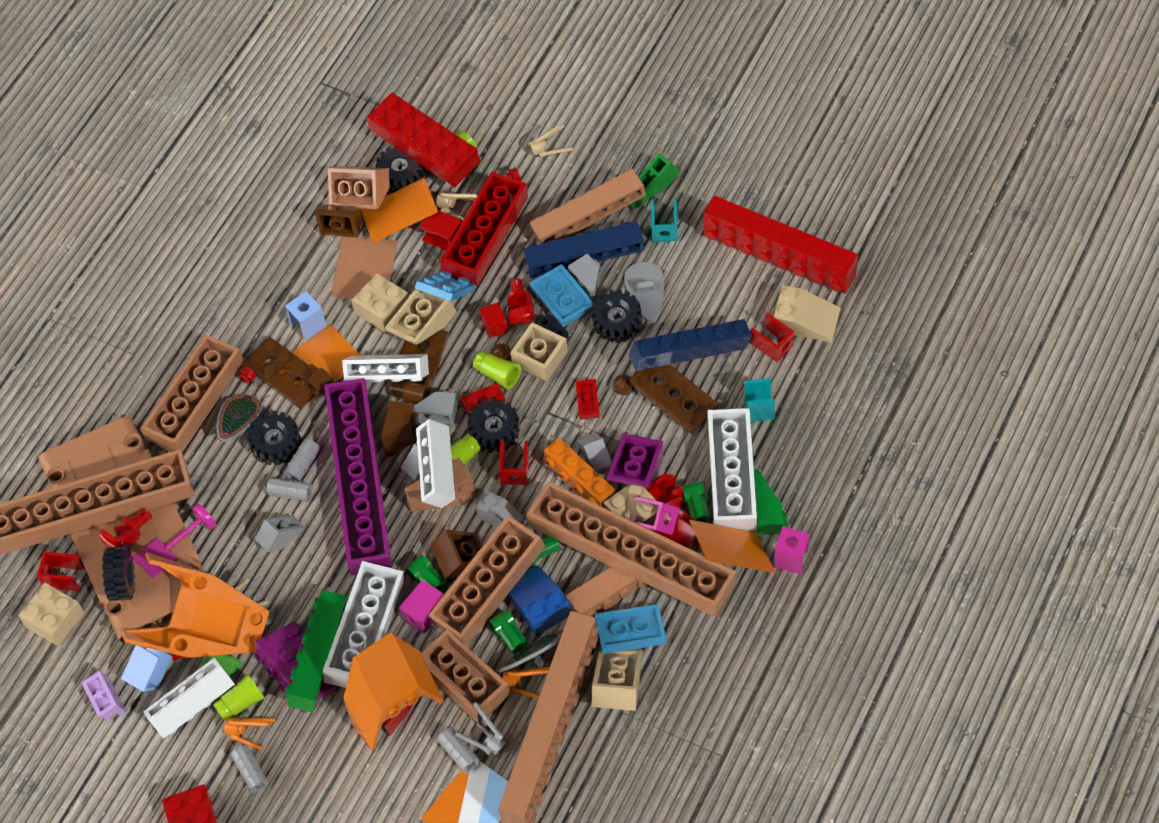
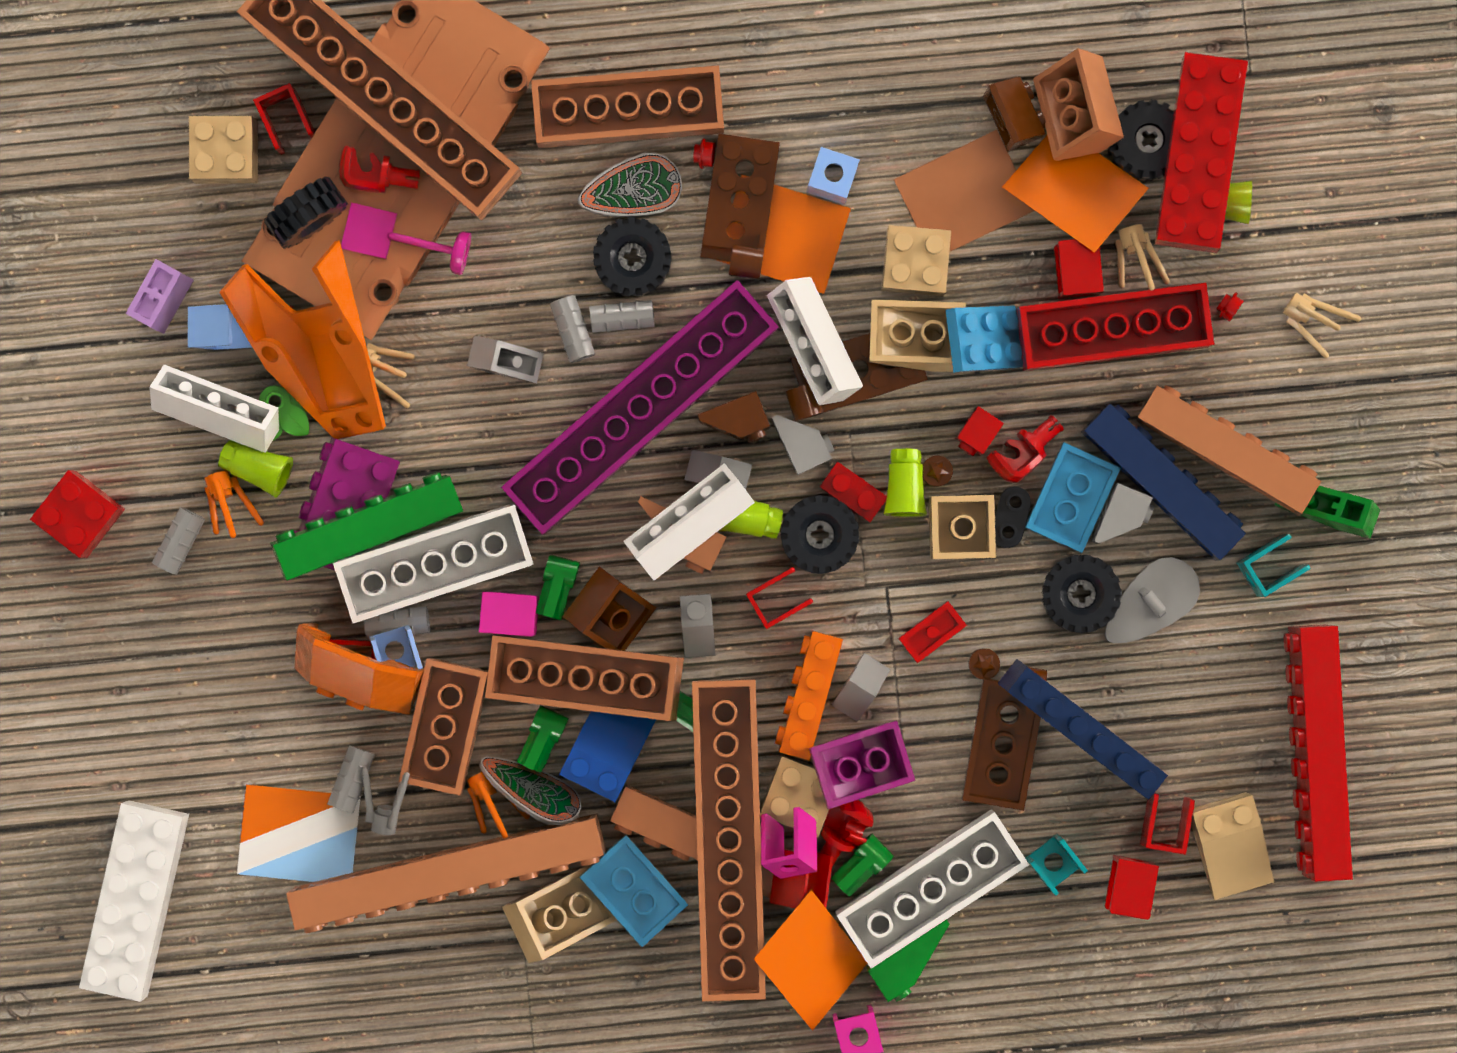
camera: 50 degrees right, 30 degrees up
none -> red piece [1104,855,1159,920]

